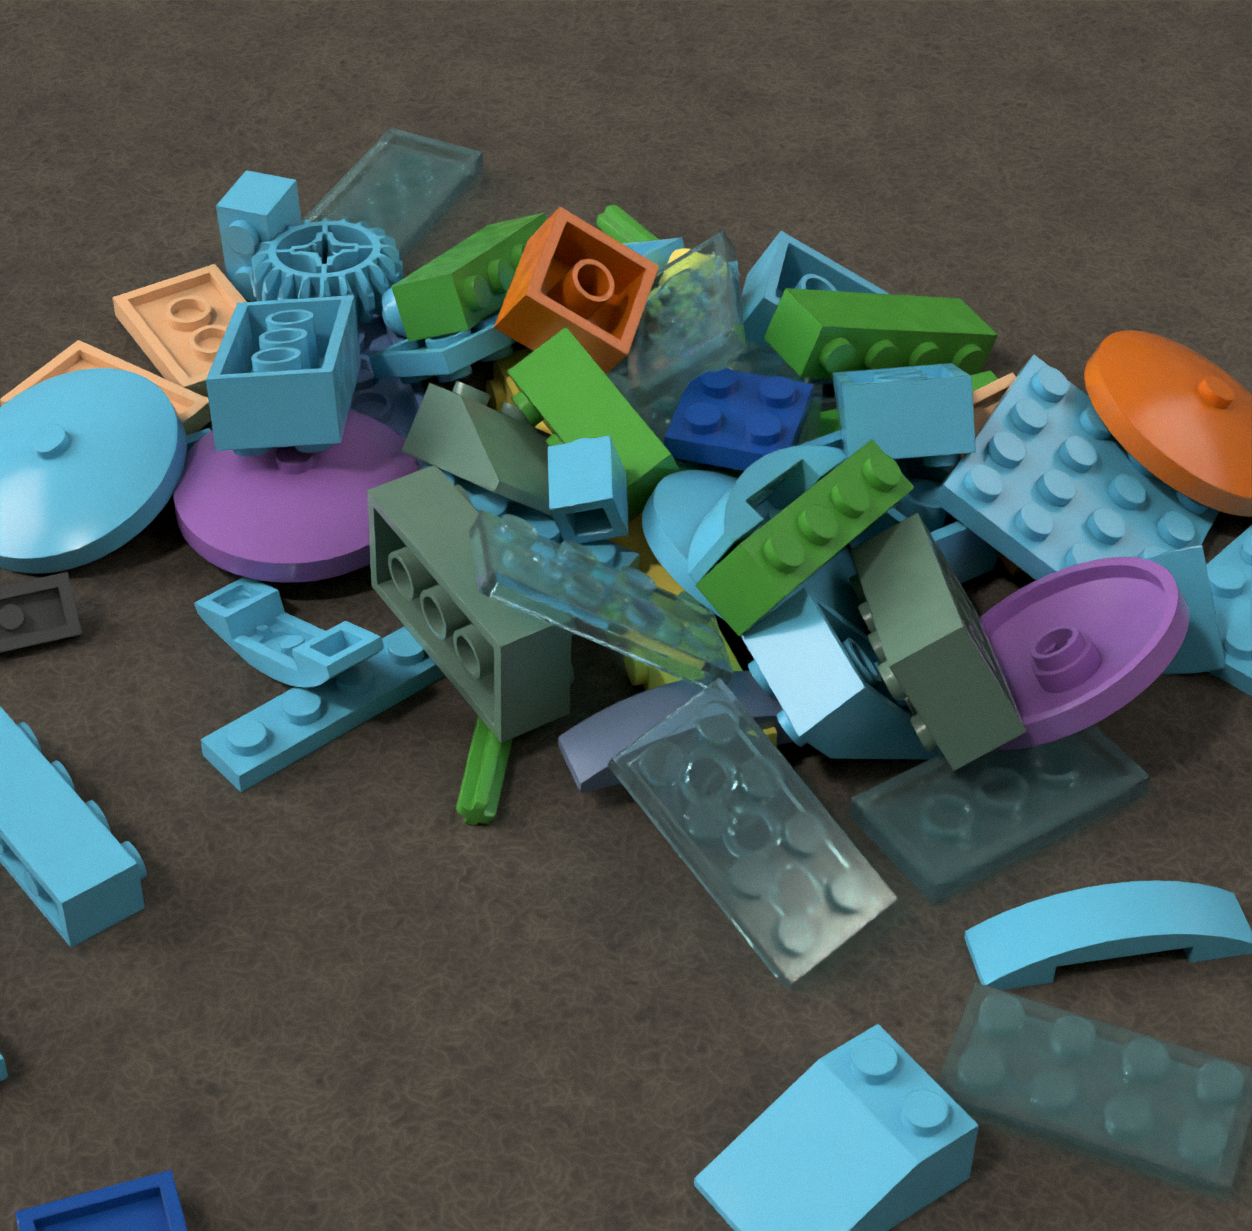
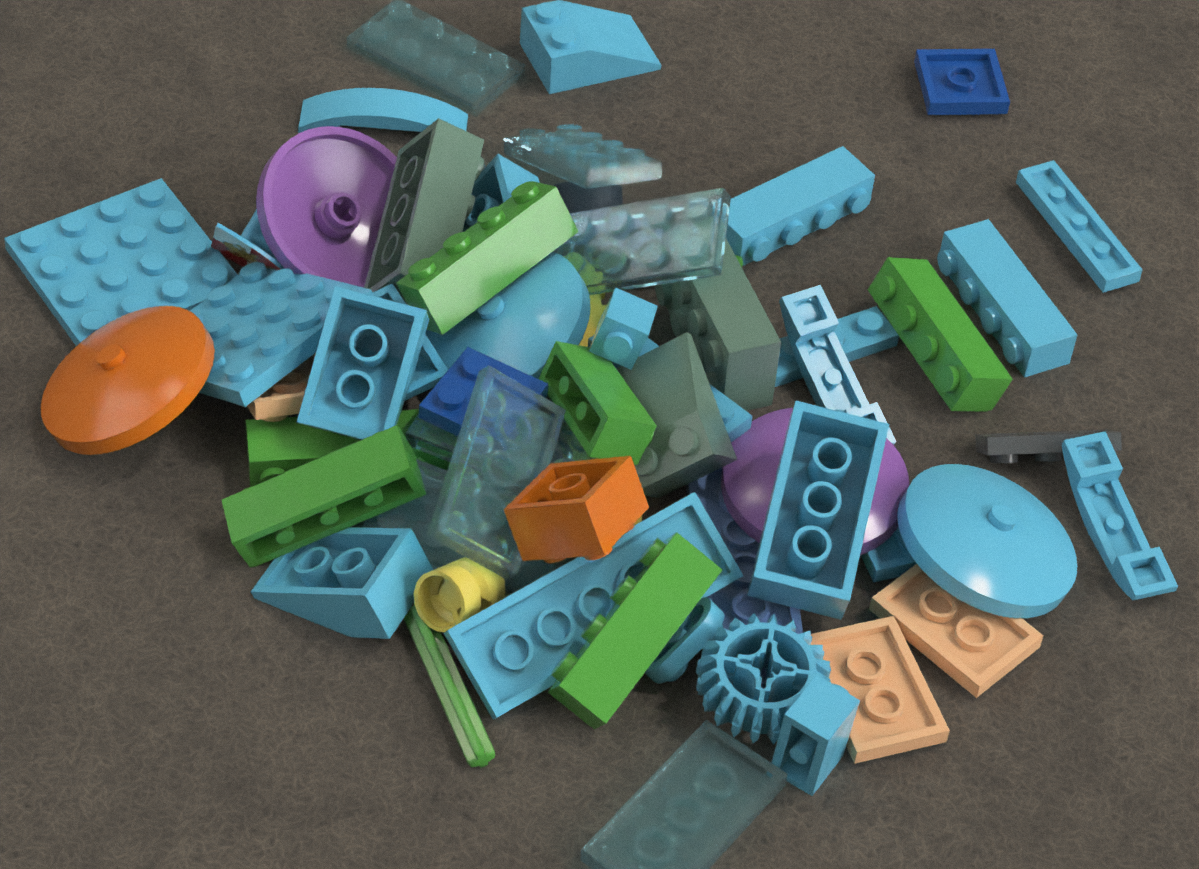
camera: 170 degrees left, 5 degrees up
medium azure slope [687,445,847,584] -> none
none -> medium azure brick [710,146,875,266]
none -> bright green brick [868,257,1013,412]

